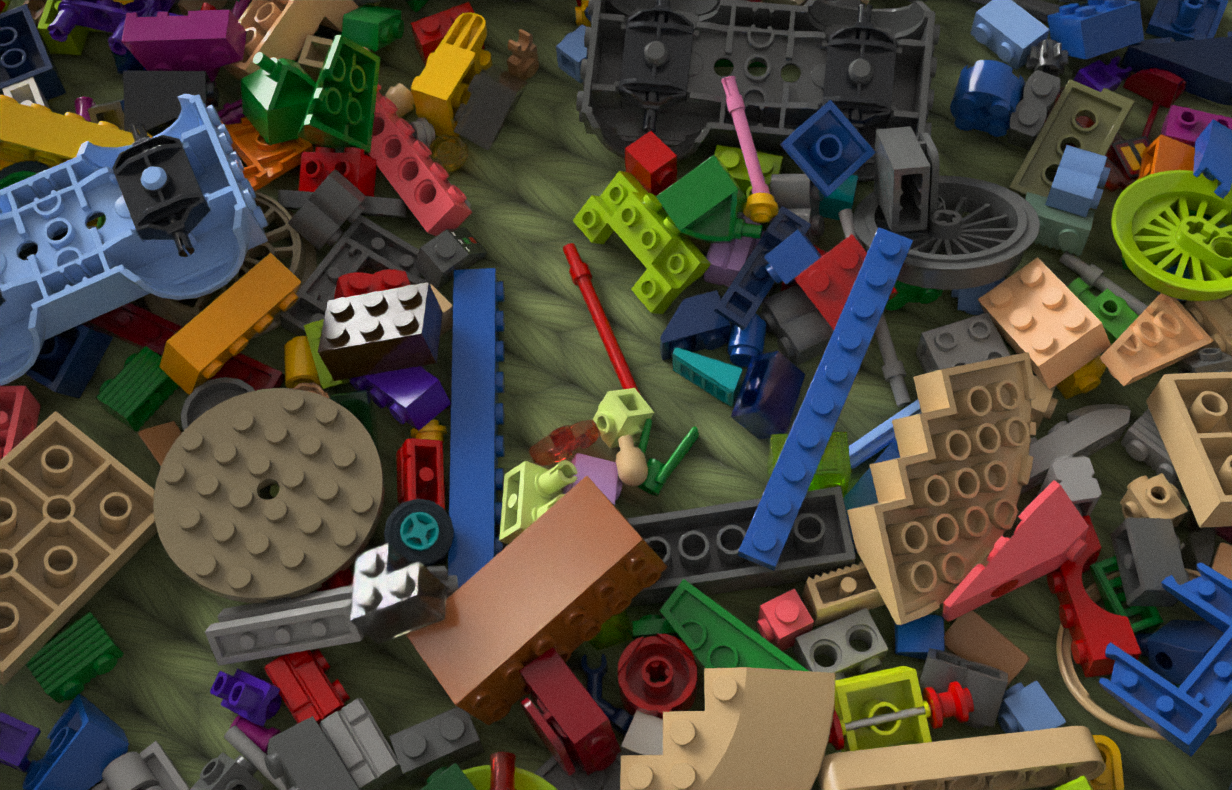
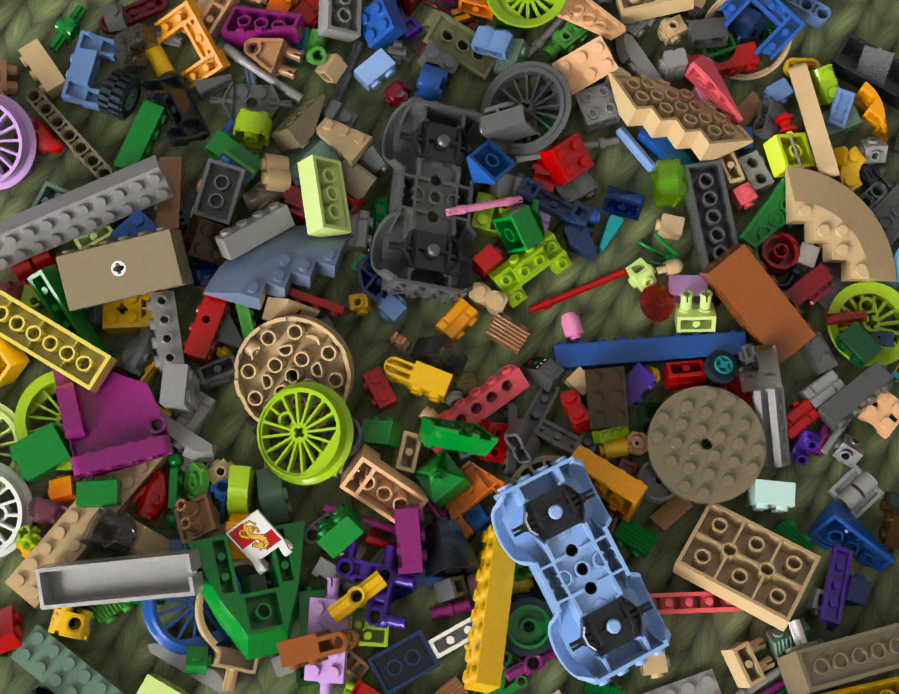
camera: 100 degrees left, 15 degrees up
blue plate [738,227,913,571] -> none
yellow plate [743,192,779,223] -> none
blue brick [764,230,822,285] -> none
none -> dark red head [384,80,412,108]
none -> light orange brick [435,298,478,343]
none -> tan brick [468,282,509,316]
none -> medium nougat brick [485,313,530,355]
none -> bright pink brick [561,312,584,342]
none -> tan brick [655,213,685,241]
none -> light aqua brick [746,479,796,514]

